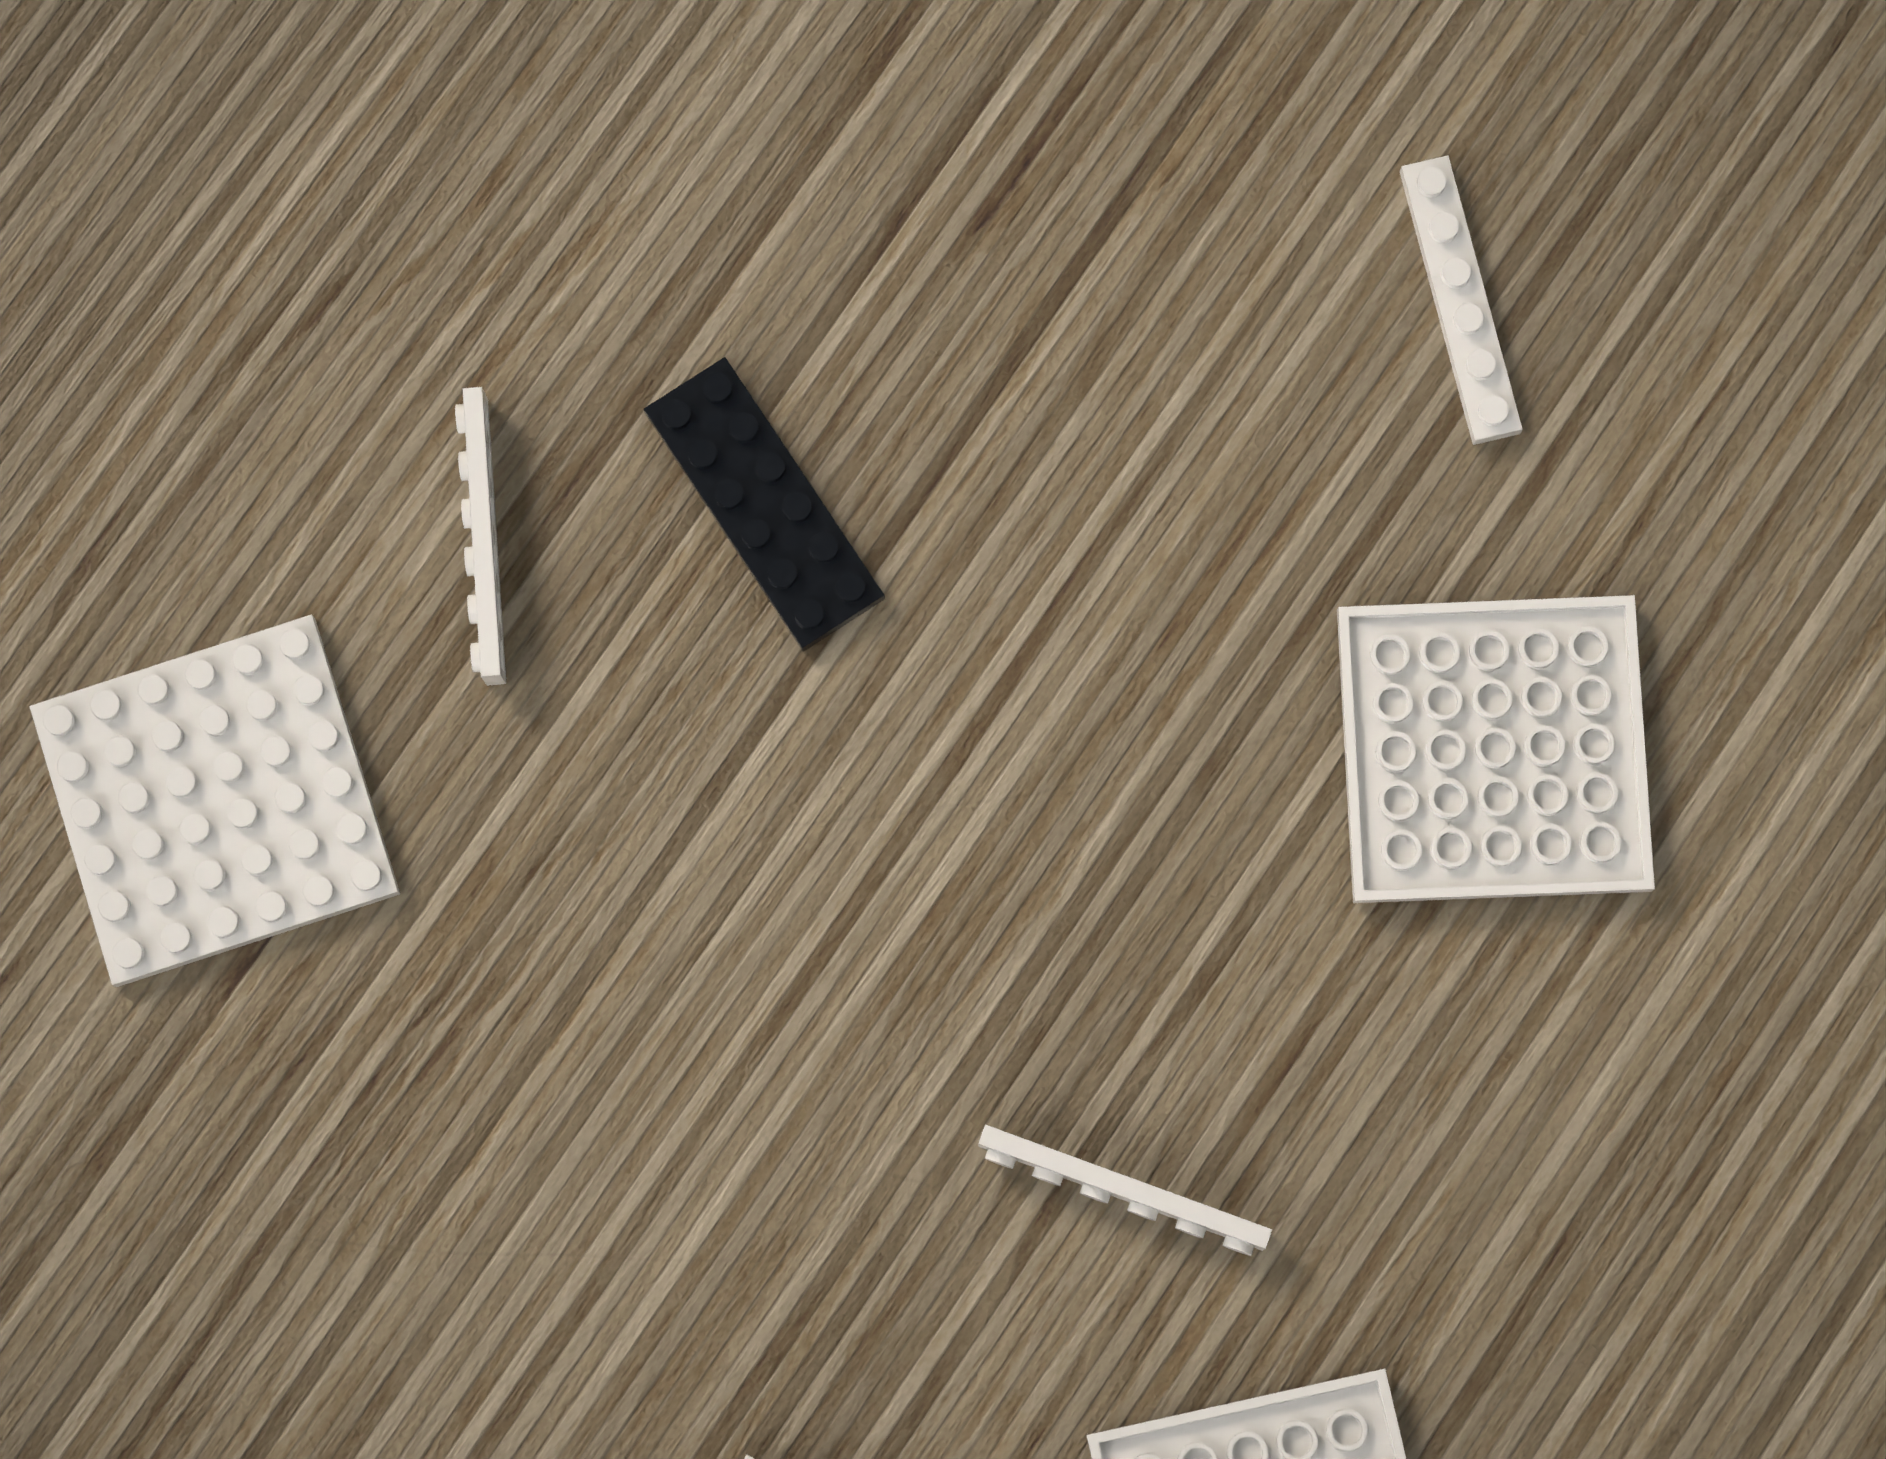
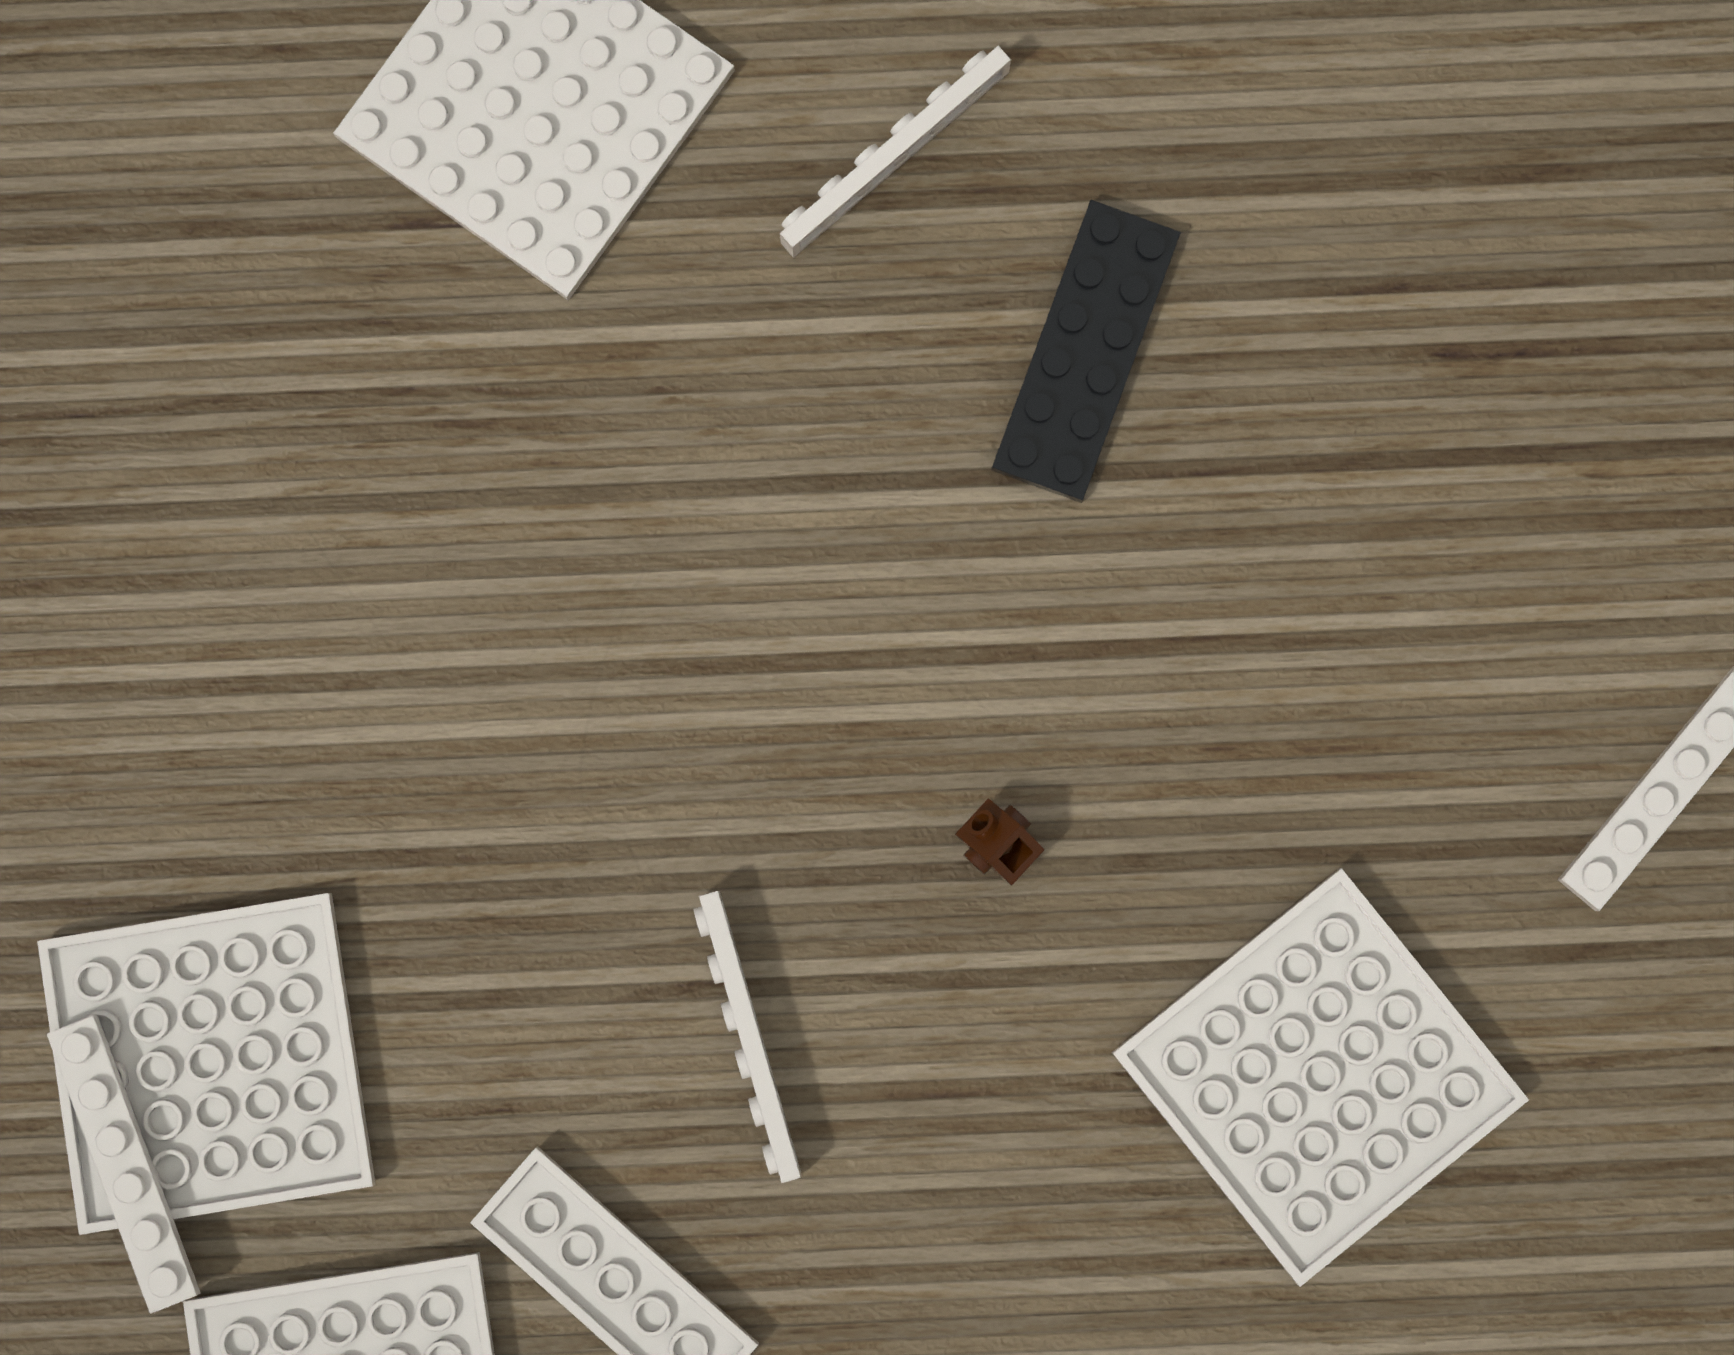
camera: 50 degrees right, 5 degrees up
none -> reddish brown brick [955,798,1045,886]

